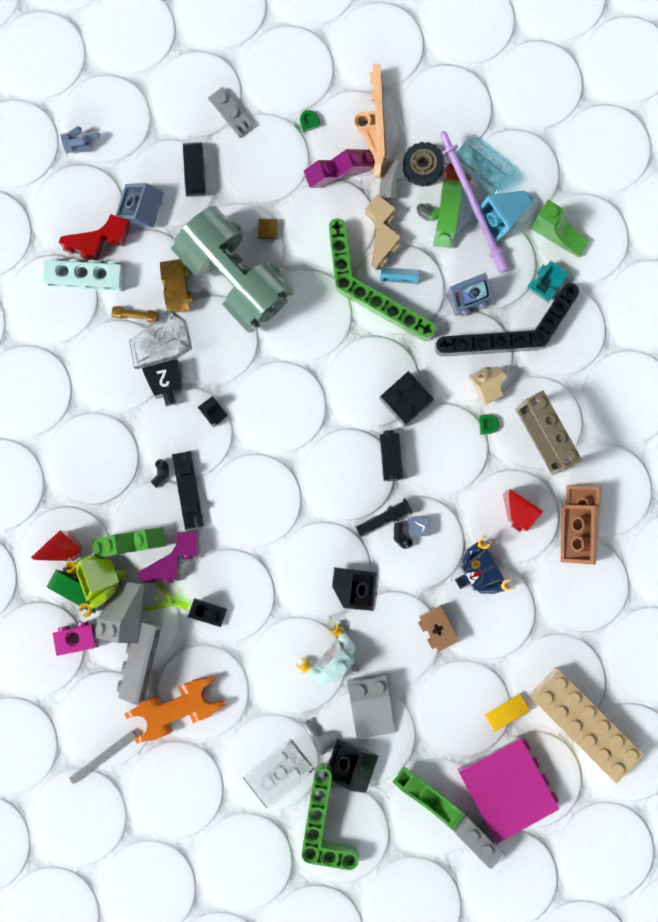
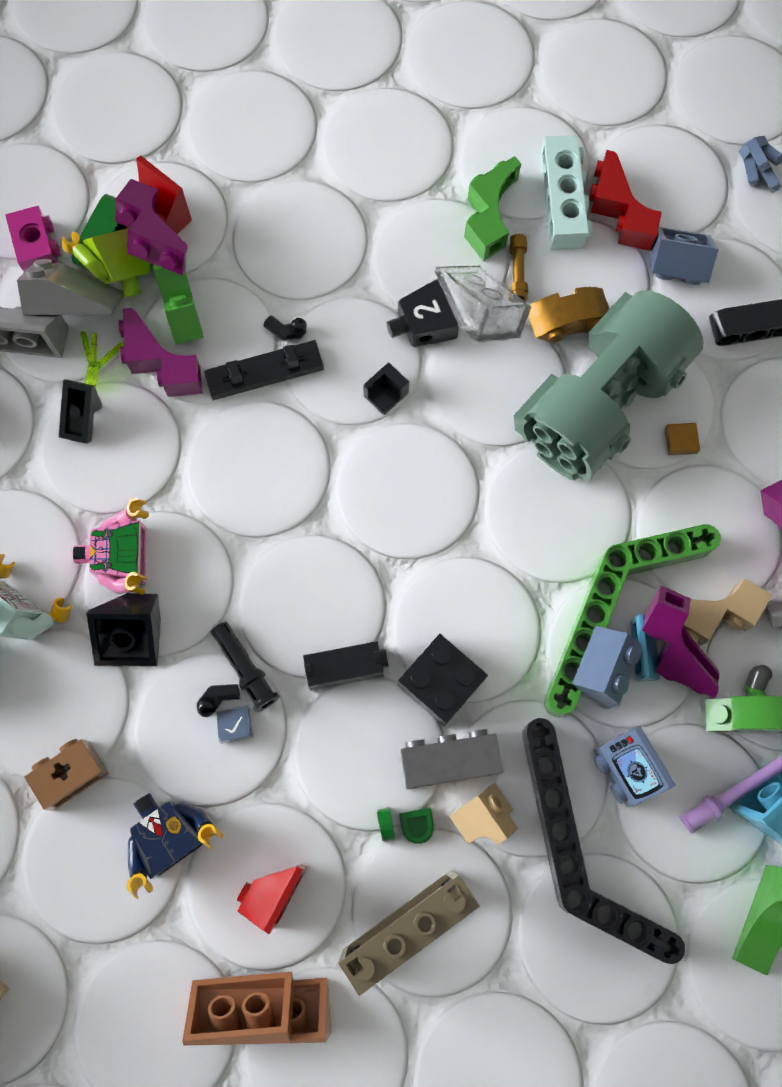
camera: 80 degrees right, 10 degrees down
teal cylinder [527,260,569,303] -> none
none -> torso [73,498,149,595]
none -> magenta arch [115,179,188,275]
none -> green tile [377,807,395,843]
none -> flat silver brick [400,729,503,789]
none -> bright green arch [464,156,521,261]
none -> sand blue slope [572,626,642,709]
none -> magenta arch [642,586,720,699]

